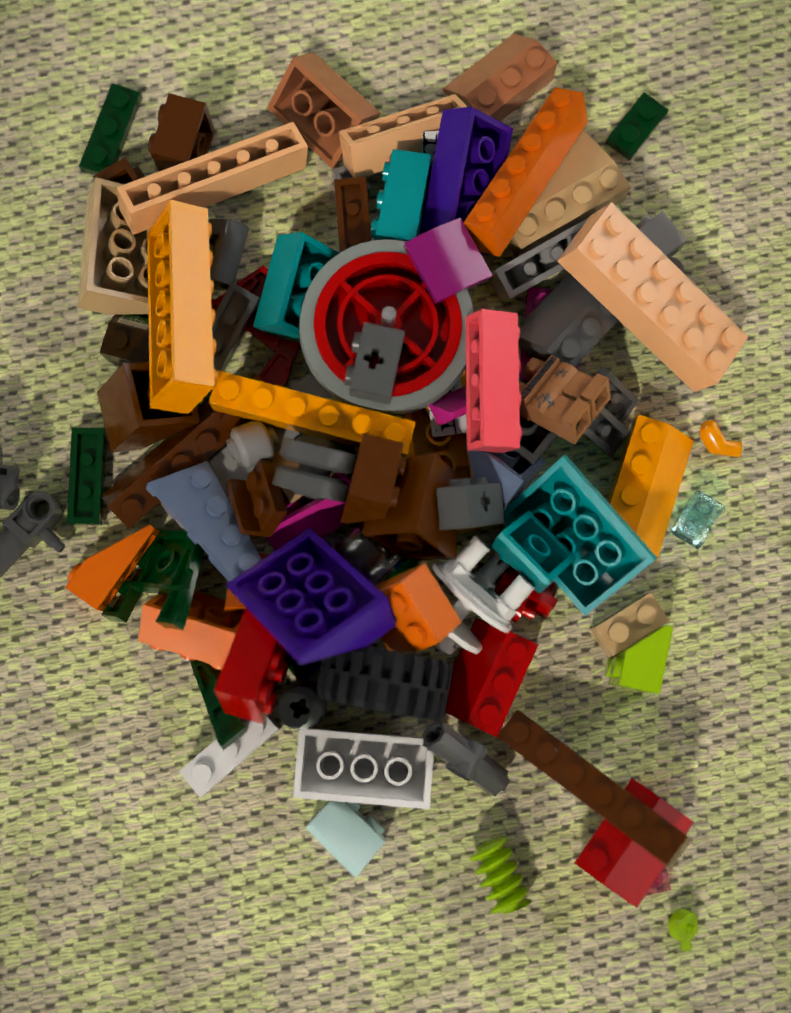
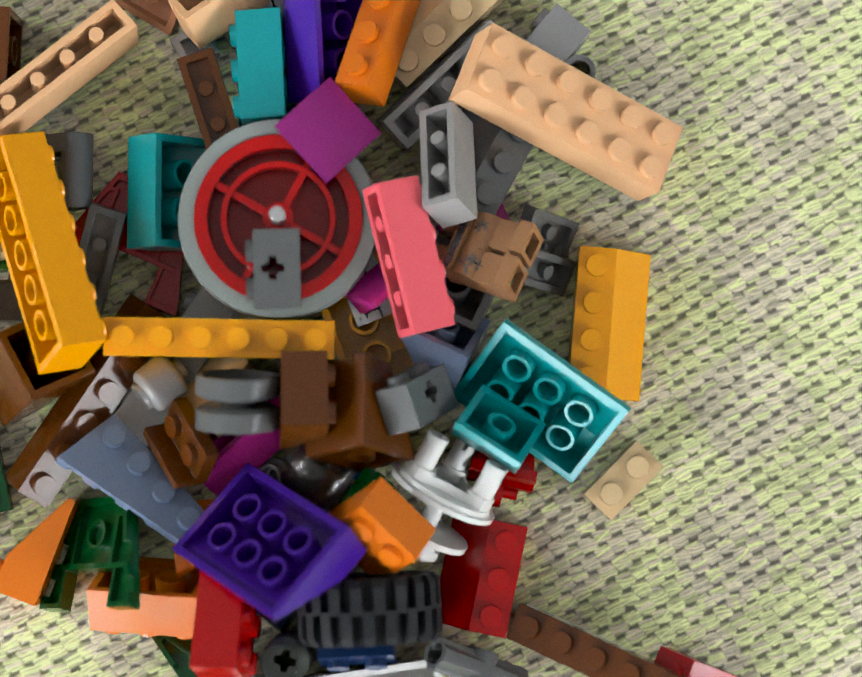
camera: 15 degrees left, 5 degrees up
lime slope [605,625,673,694] -> none
clear light blue bracket [670,490,725,550] -> none
light orange arm [699,420,742,458] -> none
none -> dark blue plate [317,645,396,672]
none -> light grey brick [419,101,477,228]

